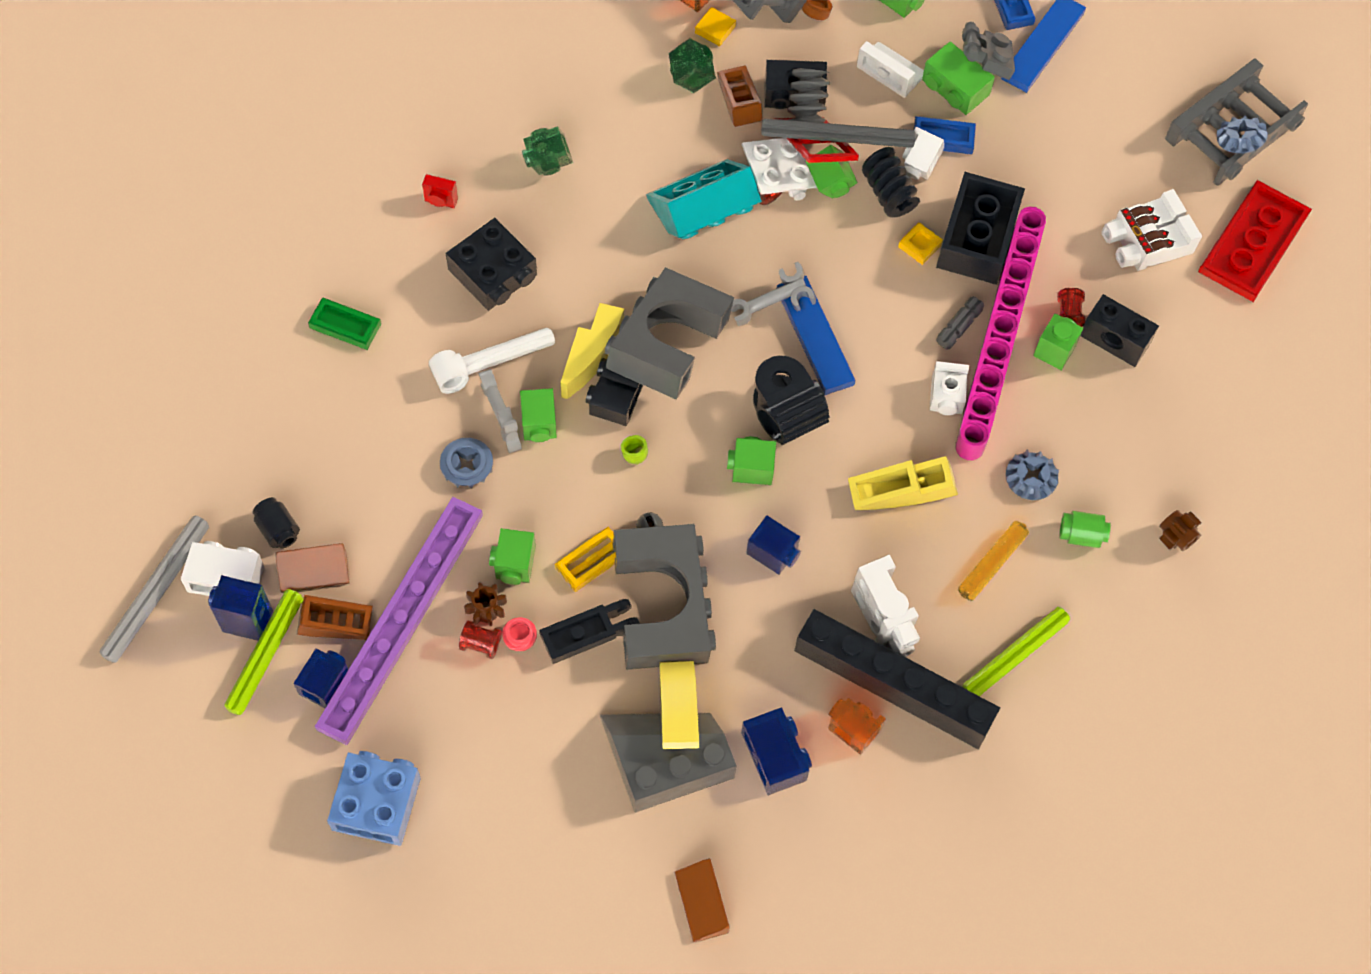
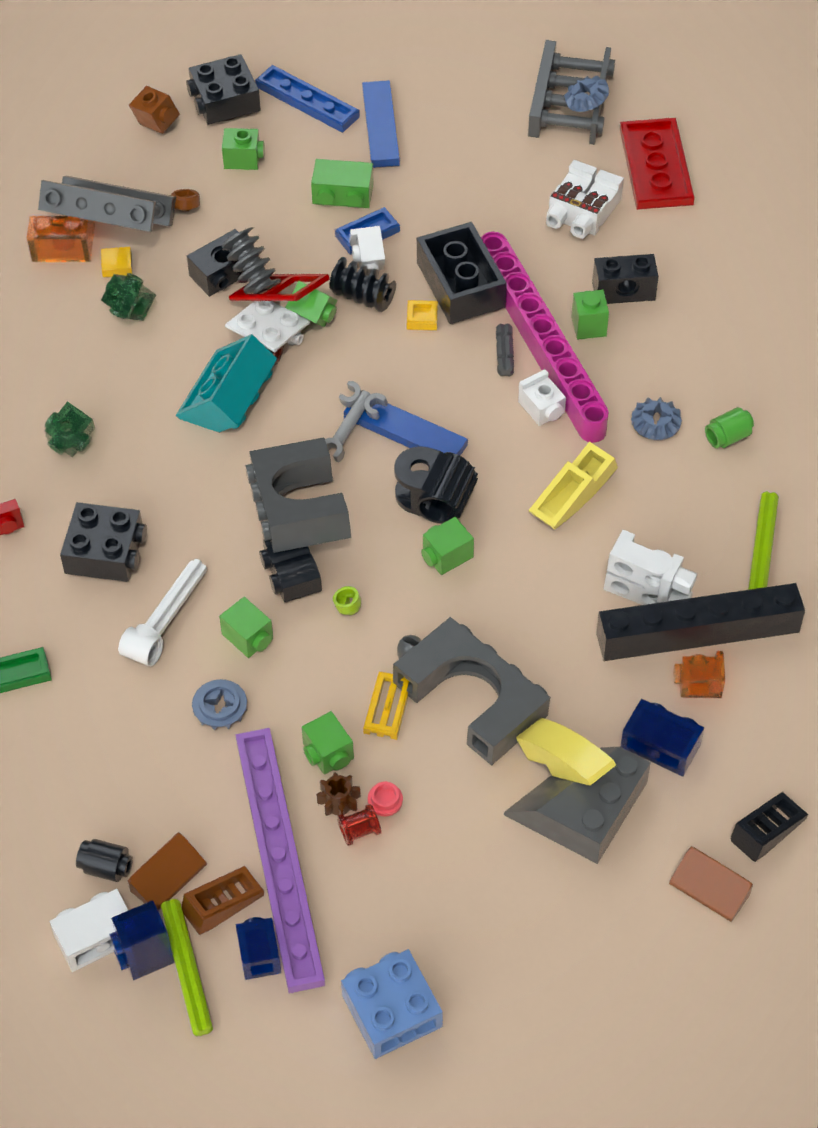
camera: 35 degrees left, 10 degrees down
light grey axle [100,515,209,663] -> none
light grey bar [478,369,522,454] -> none
black hinge [539,599,640,664] -> none
light yellow slope [560,303,624,399] -> none
dark orange slope [717,65,763,127] -> none
clear blue brick [746,515,801,575] -> none
dark grey axle [761,118,916,148] -> none
white panel [857,41,924,98] -> none
clear yellow axle [958,521,1029,601] -> none
dark grey plate [962,22,1015,80] -> none
clear red bush [1057,288,1086,327] -> none
reddish brown gear [1159,510,1202,551] -> none
none -> black slope [730,792,809,862]

